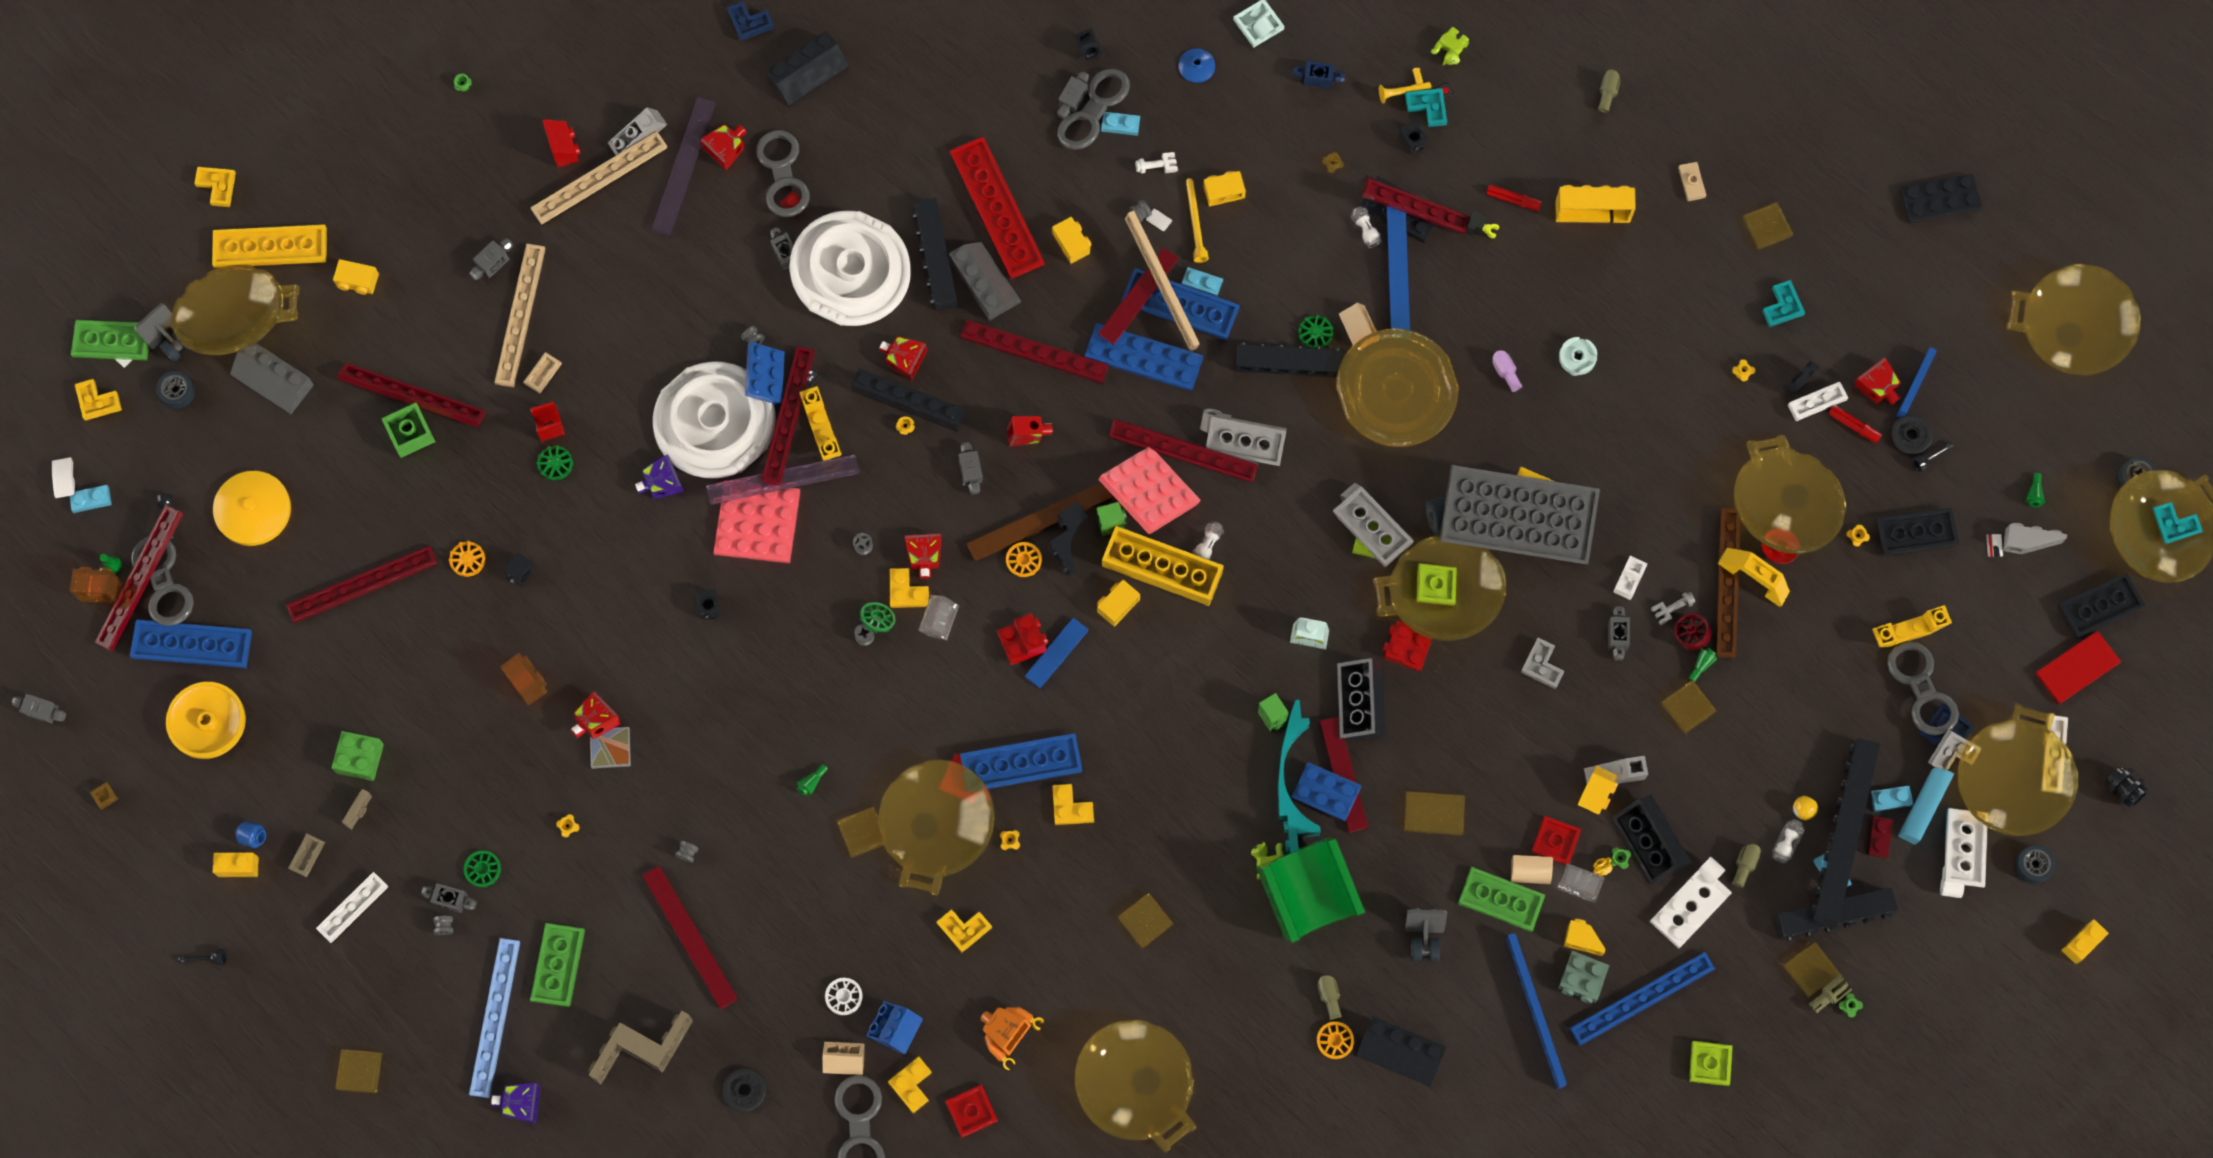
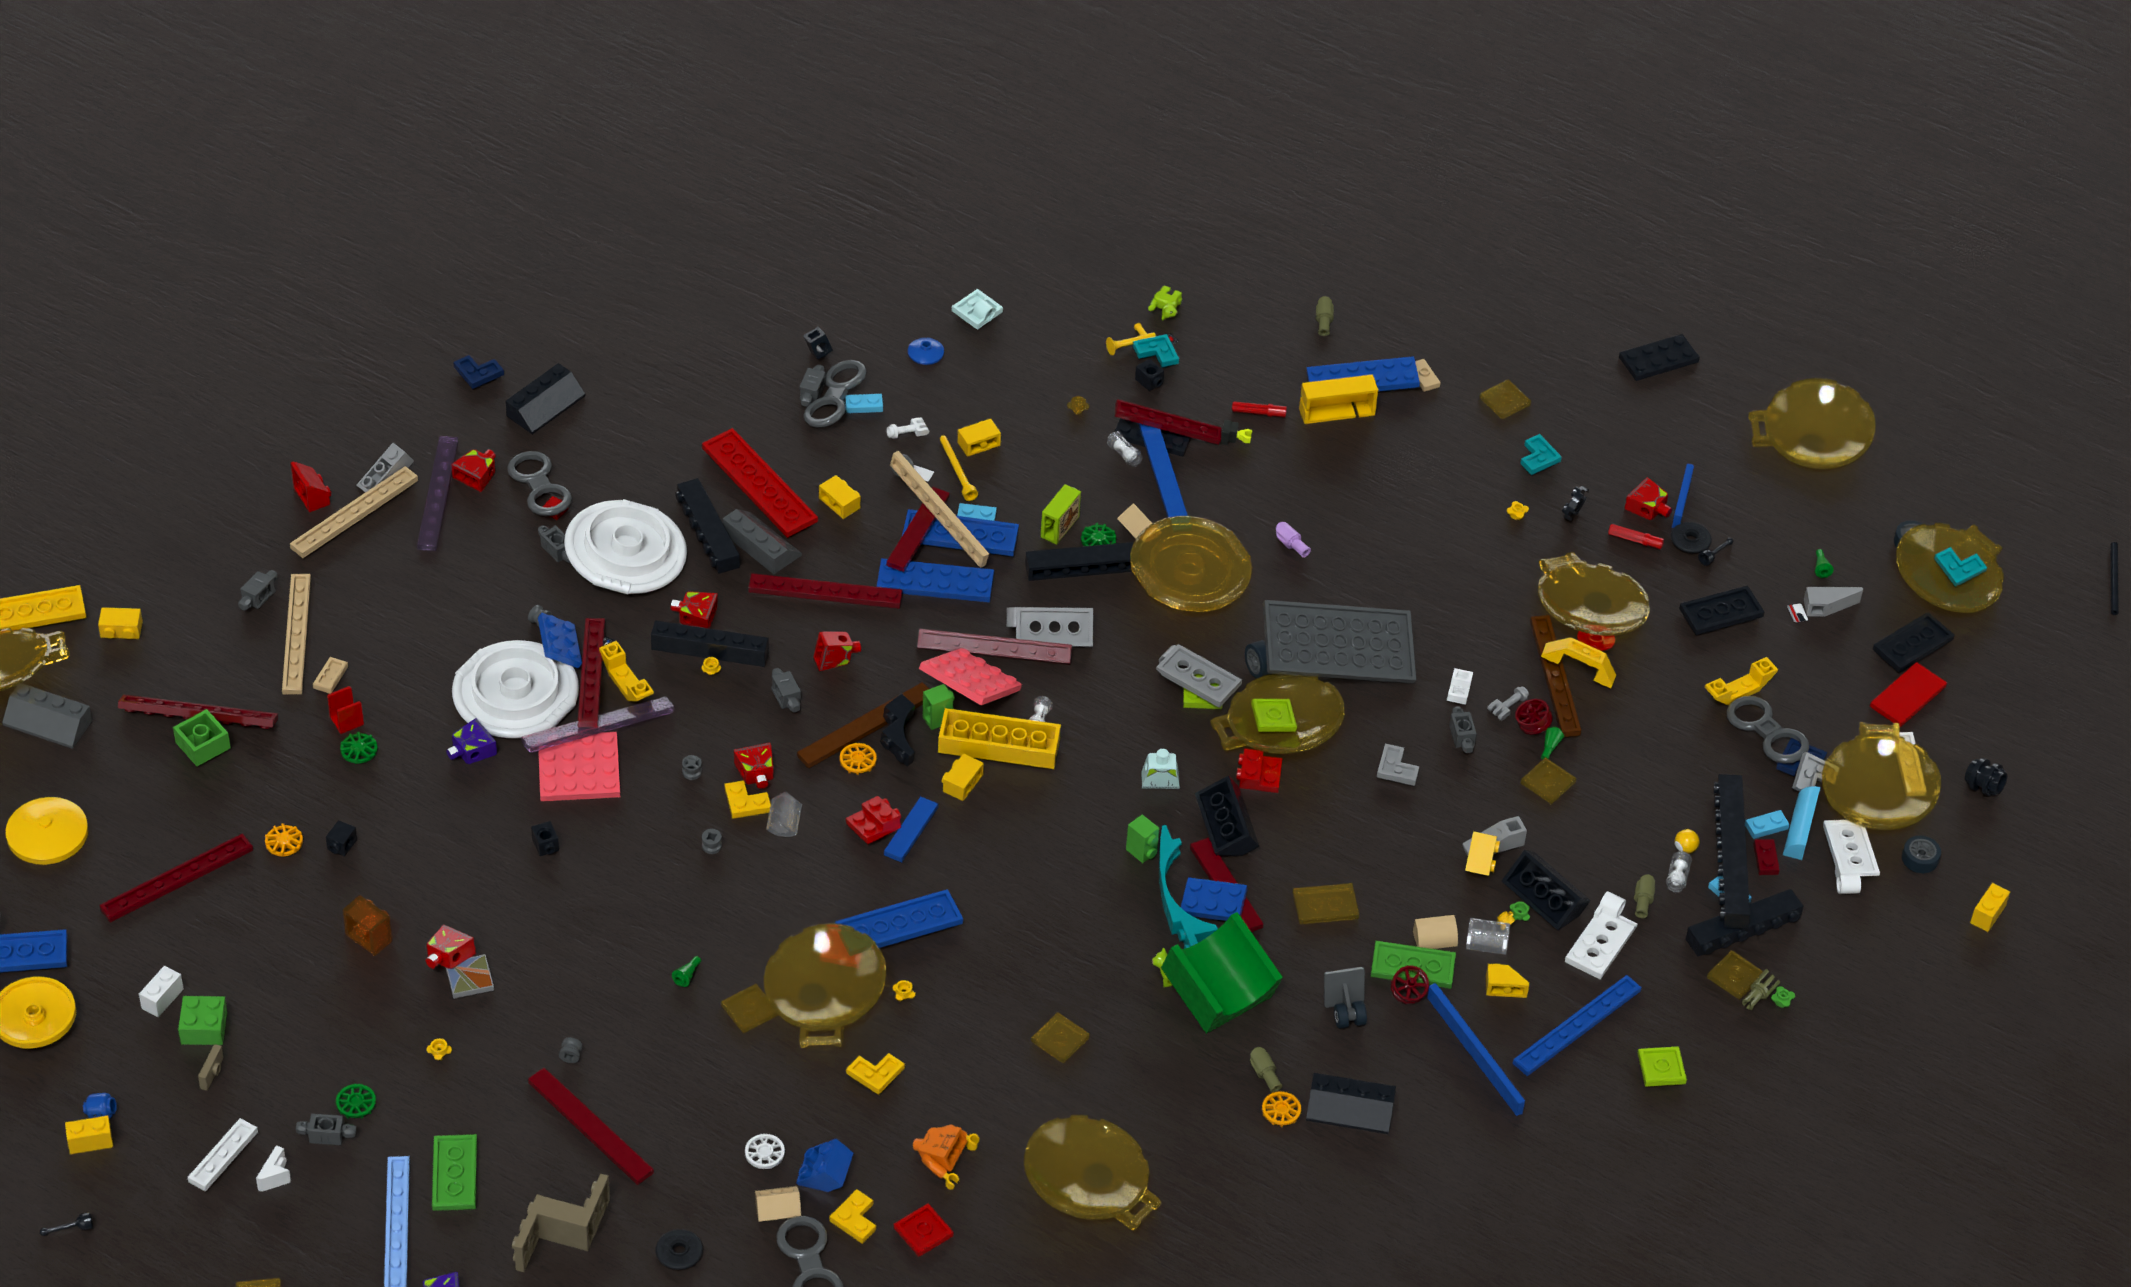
camera: 15 degrees left, 25 degrees down
dark tan plate [288,833,325,878] -> none
dark grey wheel [433,916,454,935] -> none
bright green plate [454,74,472,91] -> none
green wheel [860,602,895,633] -> none
yellow plate [1053,784,1094,825] -> none
dark blue piece [1293,61,1345,89] -> none
red tile [1531,816,1581,866] -> none
sand green plate [1558,951,1610,1004] -> none
light aqua plate [1559,337,1597,376] -> none
white plate [1788,382,1848,421] -> none
yellow plate [1847,525,1870,547] -> none
none -> white brick [139,966,183,1017]
none -> white slope [256,1146,291,1192]
none -> lime brick [1041,484,1081,545]
none -> blue plate [1307,356,1420,391]
none -> dark red wheel [1391,965,1429,1005]

